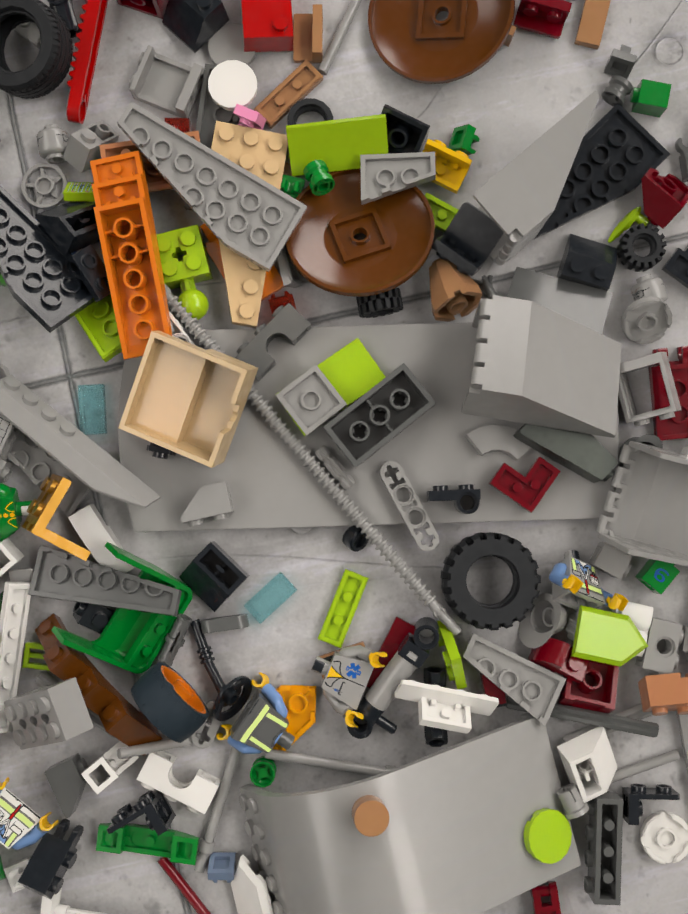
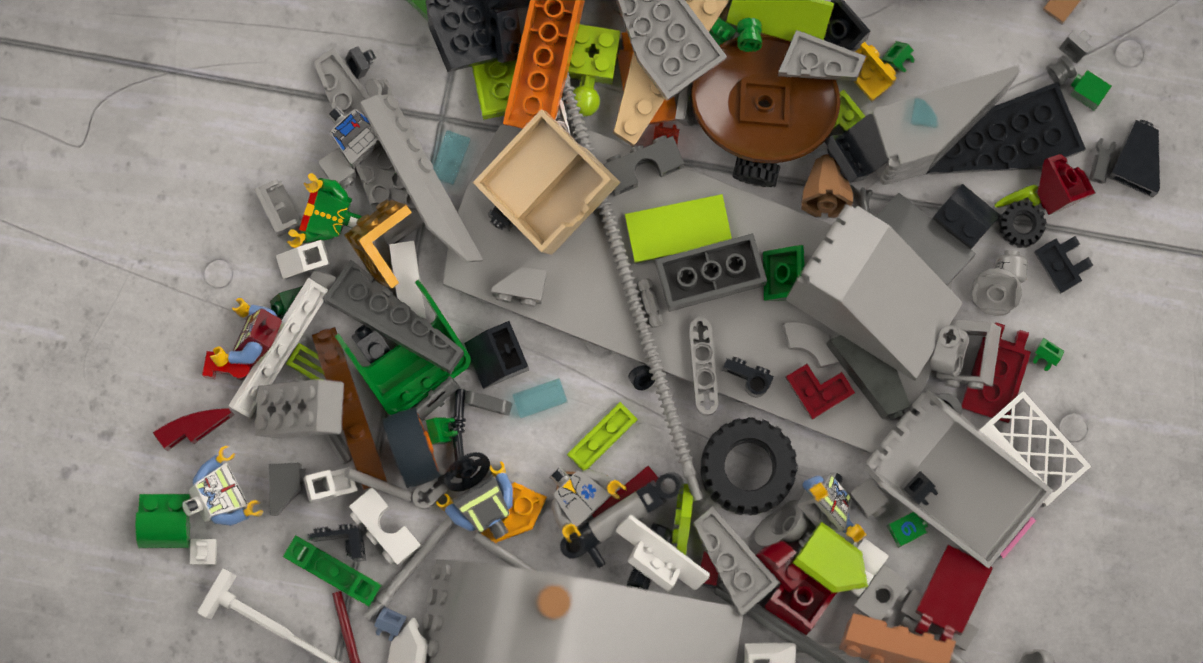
camera: 25 degrees right, 5 degrees down
black hinge [18,819,84,900] -> none
green wheel [250,756,277,787] -> none
light grey plate [275,364,347,436] -> none
none -> green tile [425,417,458,445]
none -> green slope [763,245,804,301]
none -> black tile [903,471,938,505]
none -> clear light blue tile [911,98,937,128]
none -> light grey piece [931,325,969,377]

